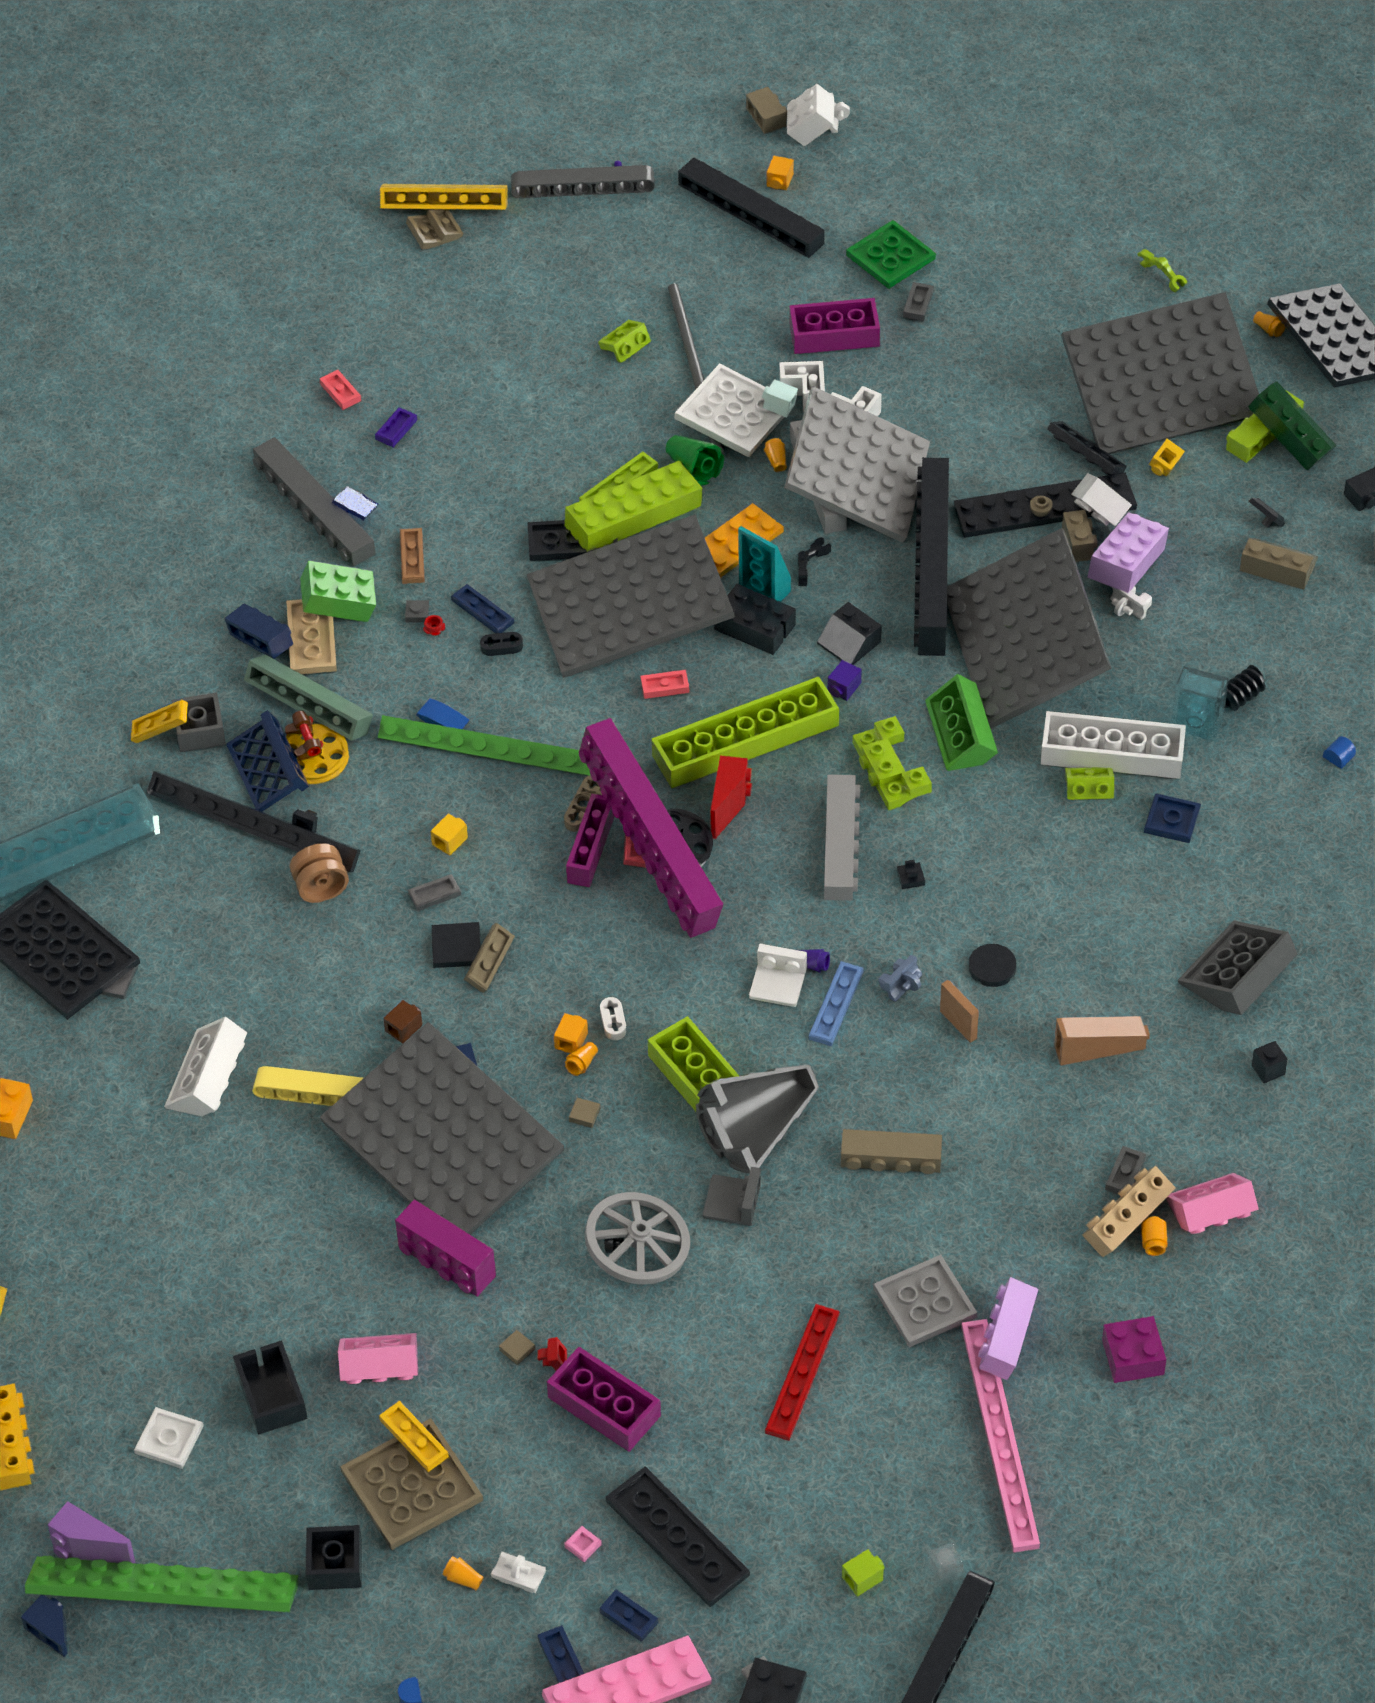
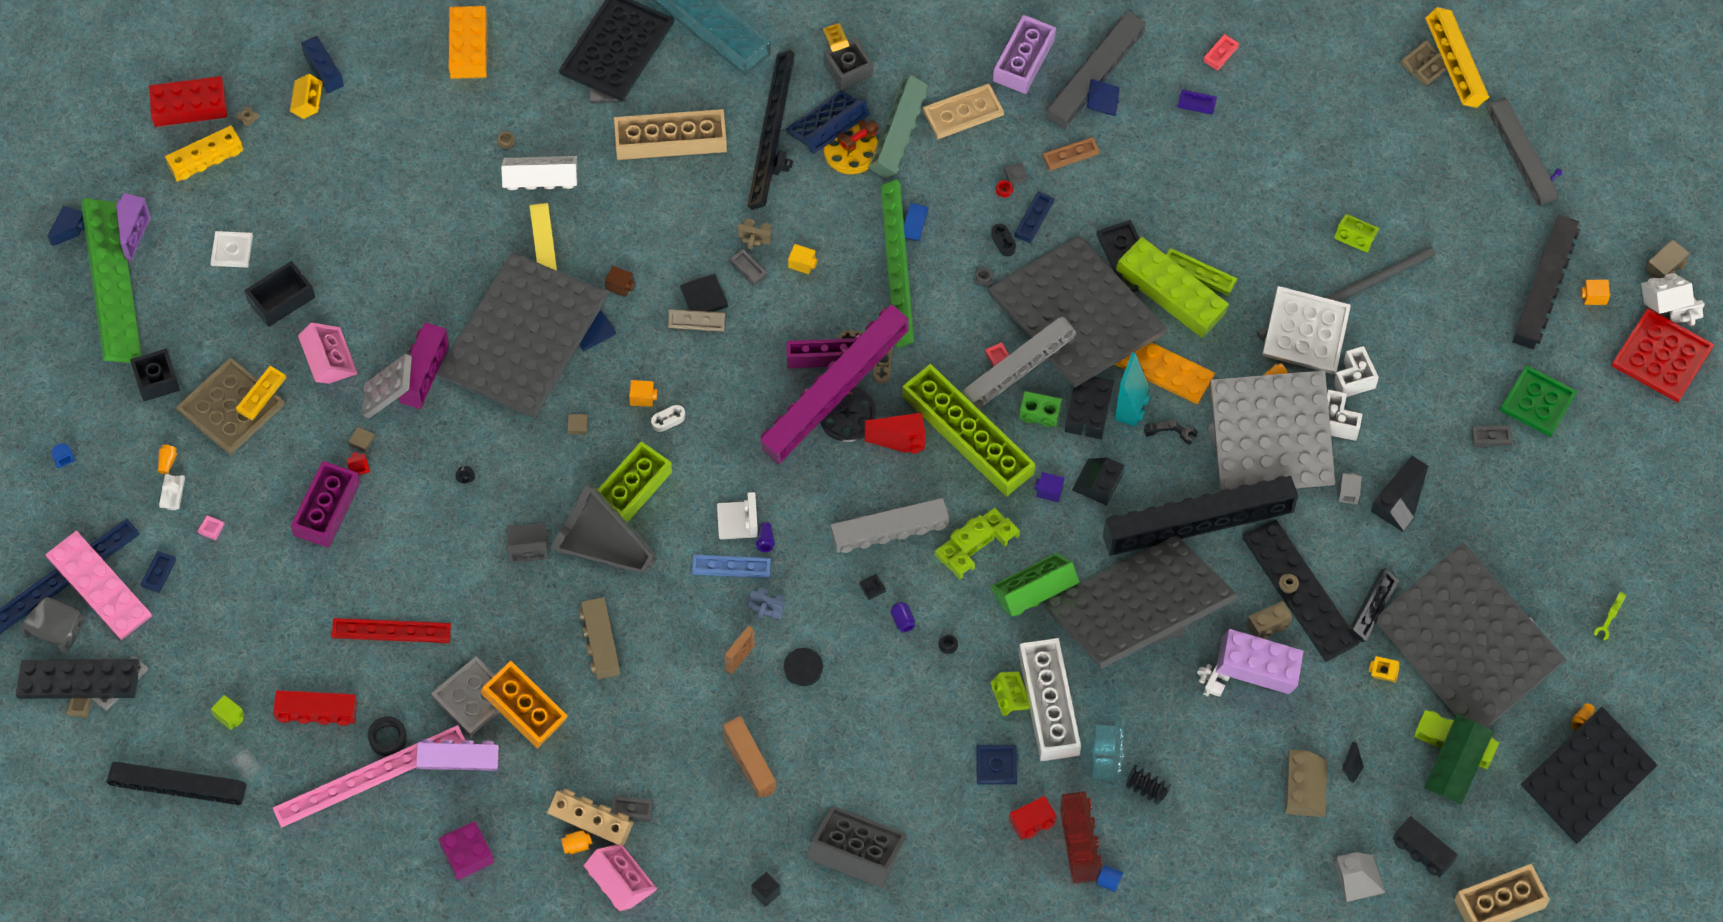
camera: 70 degrees right, 10 degrees up
dark blue brick [224,603,293,659] -> none
medium nougat wheel [289,844,349,903] -> none
bright green brick [300,561,376,622] -> none
light orange cone [565,1042,598,1076] -> none
light grey wheel [585,1192,690,1284] -> none
black plate [606,1466,750,1607] -> none
green cone [666,435,725,486] -> none
light aqua brick [762,379,798,418] -> none
magenta brick [789,298,880,354] -> none
white brick [1071,473,1132,526] -> none
none -> red brick [273,690,358,726]
none -> light grey plate [362,354,412,418]
none -> black tyre [368,716,407,756]
none -> light orange brick [481,661,568,749]
none -> dark tan plate [497,131,515,149]
none -> tan brick [614,109,727,160]
none -> dark tan hips [738,218,771,250]
none -> dark purple brick [890,602,915,633]
none -> black plate [938,635,958,654]
none -> light grey beam [961,317,1076,409]
none -> dark grey plate [973,268,993,287]
none -> lavender brick [993,15,1056,94]
none -> red brick [1009,795,1057,840]
none -> bright green brick [1019,391,1062,427]
none -> clear red brick [1060,791,1102,884]
none -> light grey brick [1338,473,1362,504]
none -> black wedge [1371,456,1428,532]
none -> red plate [1611,309,1715,403]

